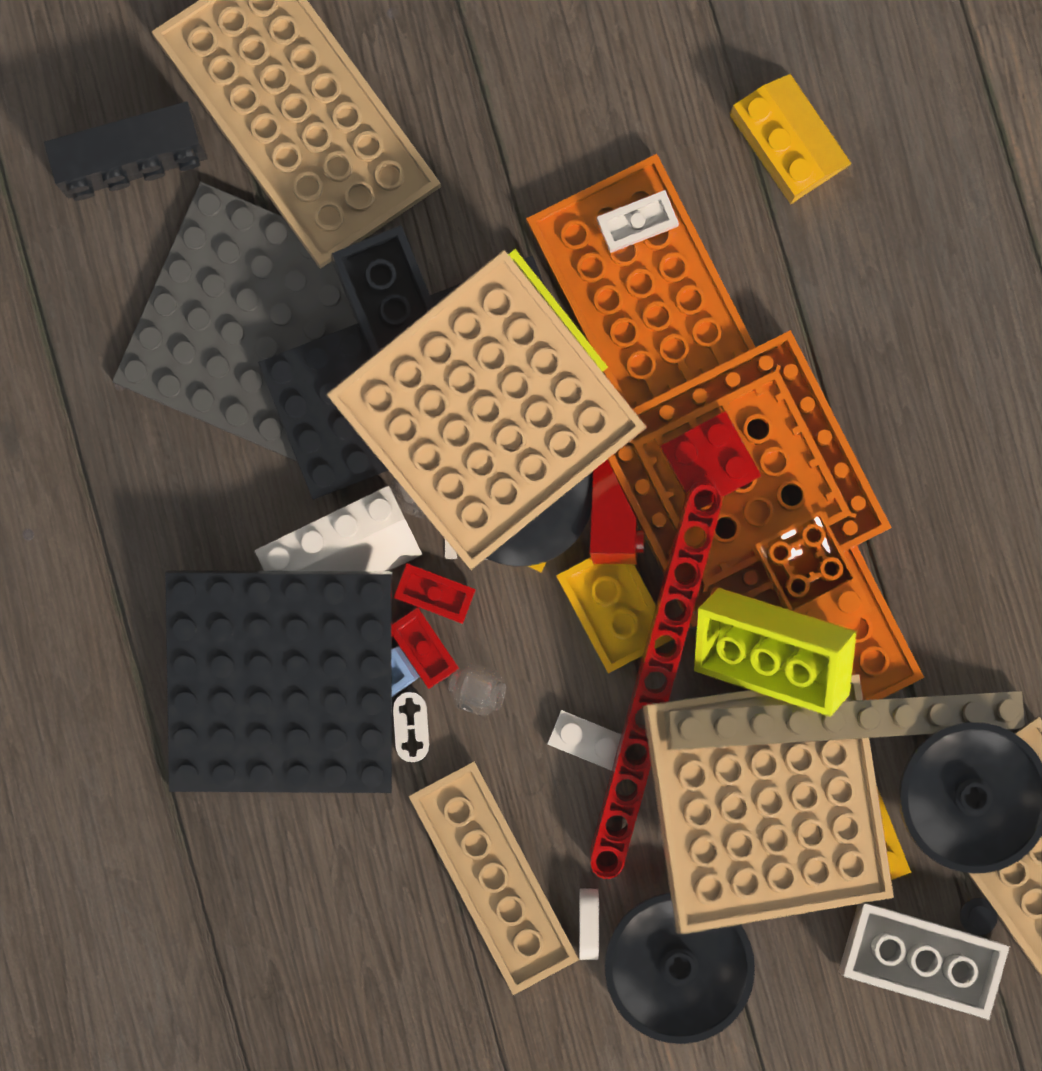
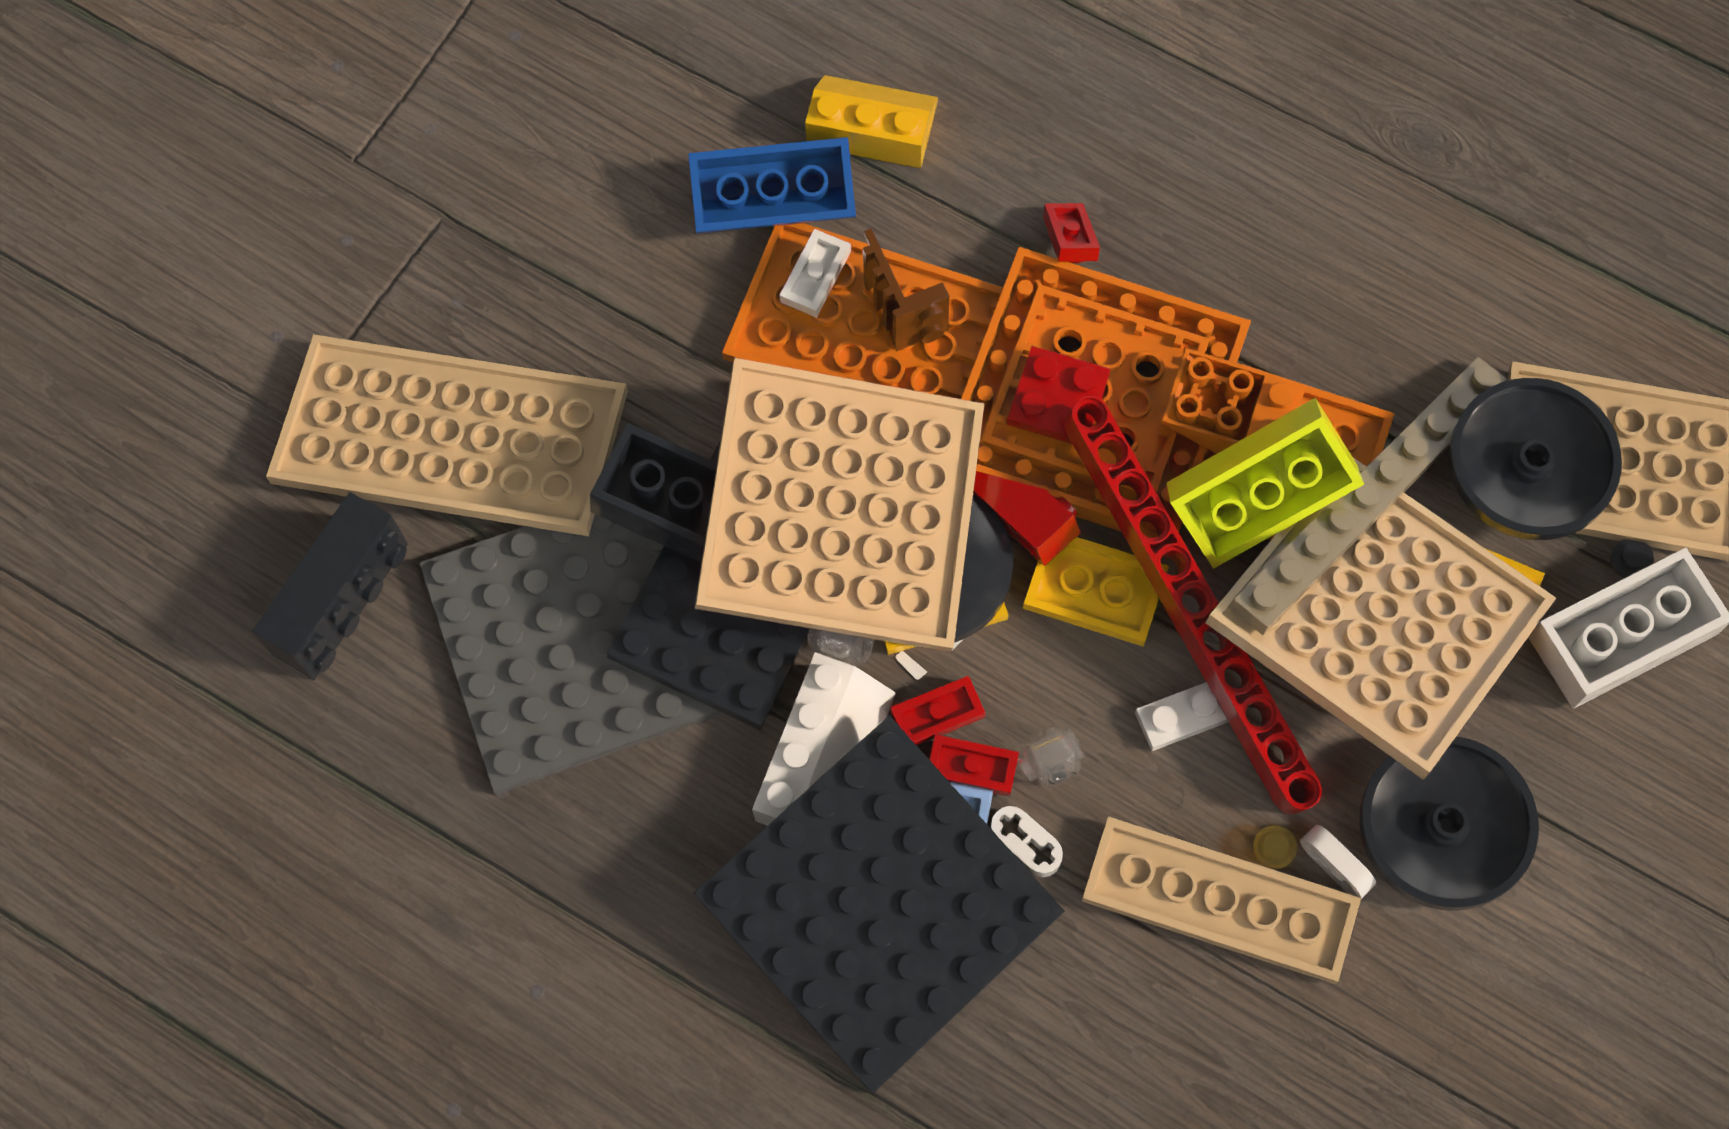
camera: 40 degrees left, 15 degrees down
none -> blue slope [688,137,856,234]
none -> reddish brown plate [863,228,950,351]
none -> red plate [1043,203,1100,264]
none -> clear yellow plate [1253,825,1297,869]

